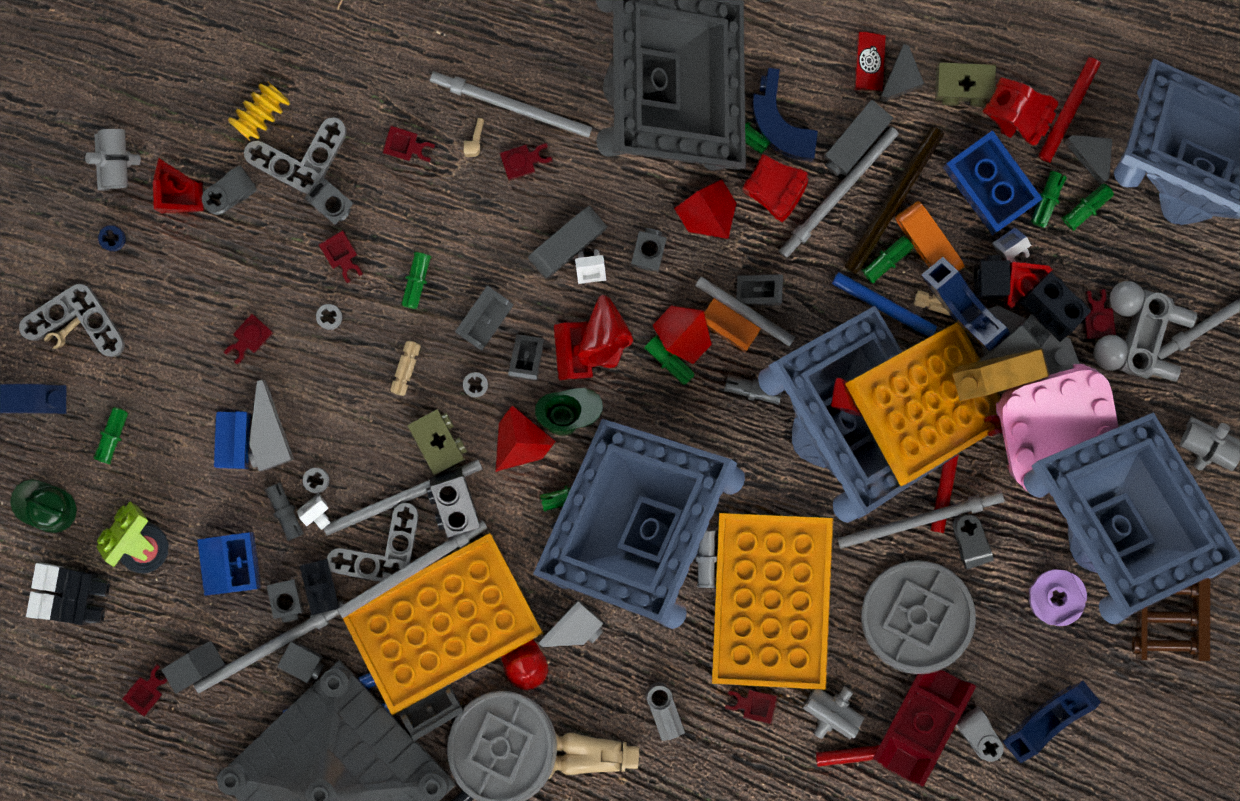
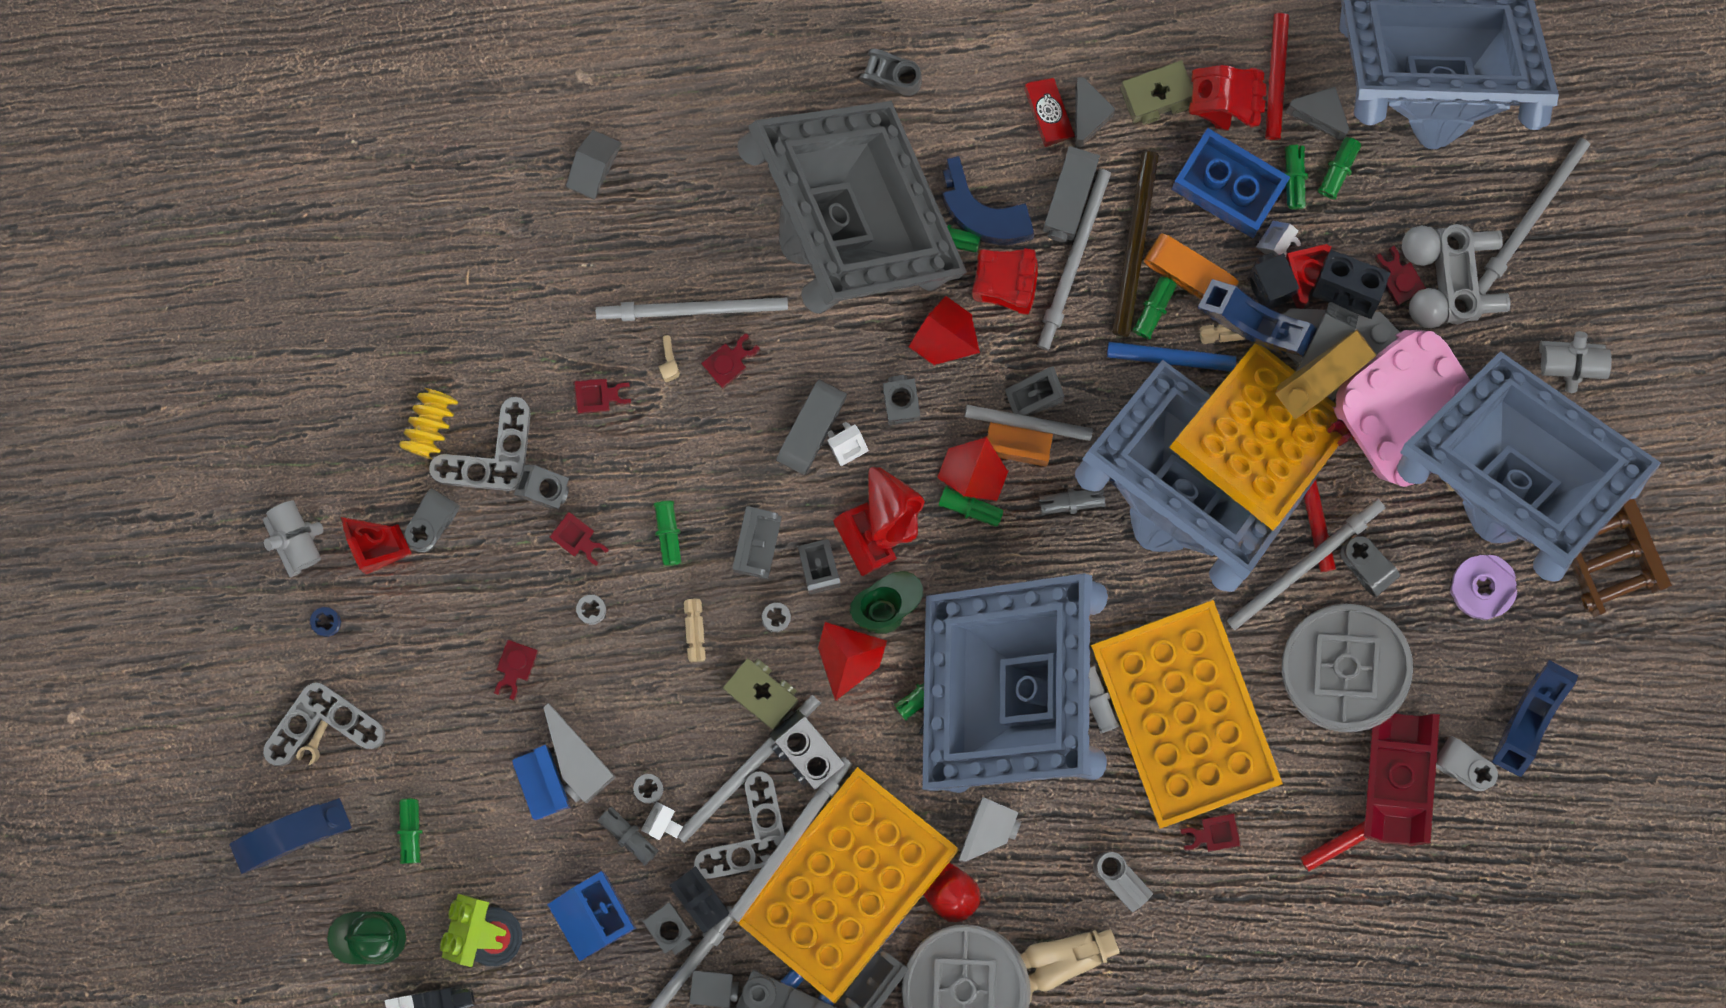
camera: 25 degrees left, 5 degrees down
light grey pin [802,686,864,739] -> none
red slope [831,378,863,417] -> none

